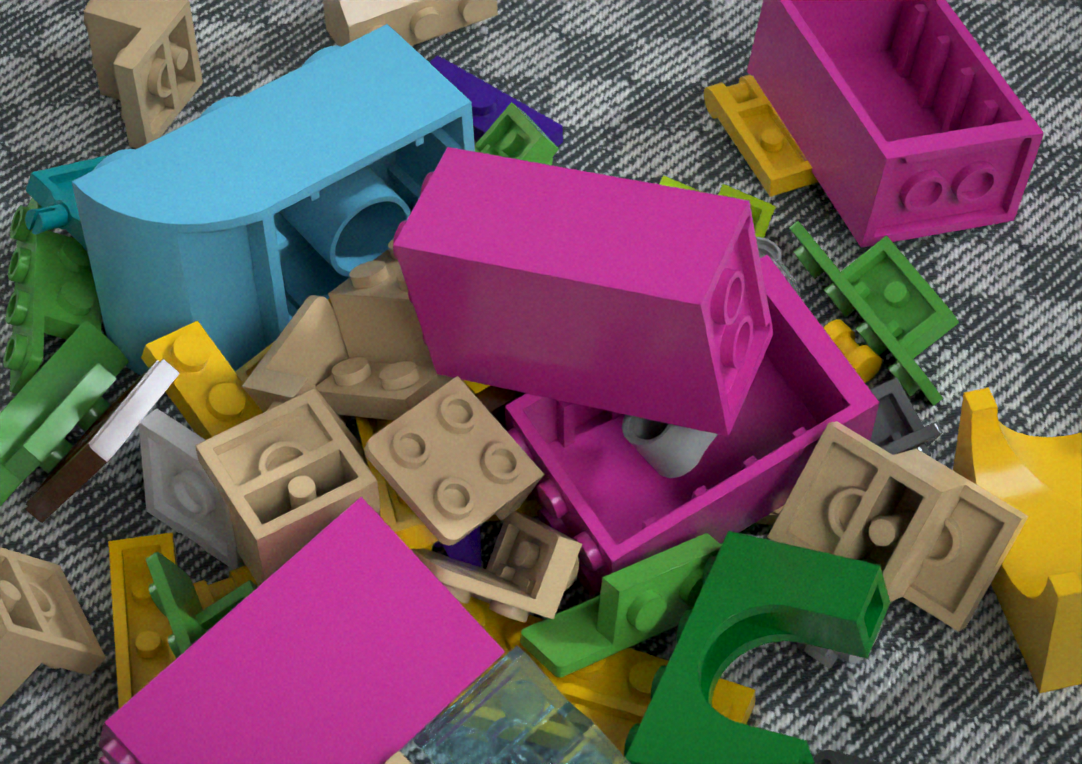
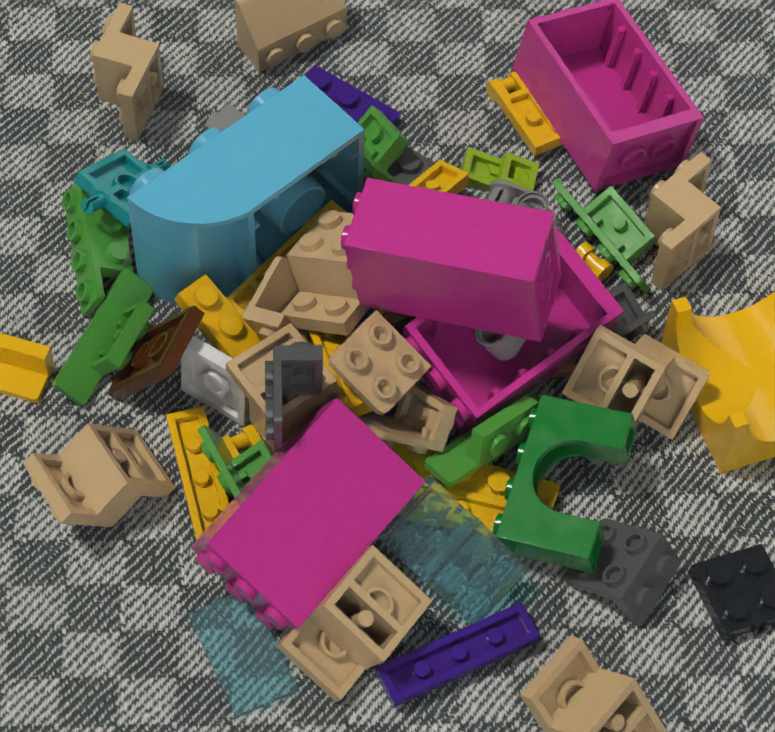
camera: 10 degrees left, 10 degrees up
none -> dark grey bracket [265,341,323,452]
none -> tan bracket [644,152,721,291]

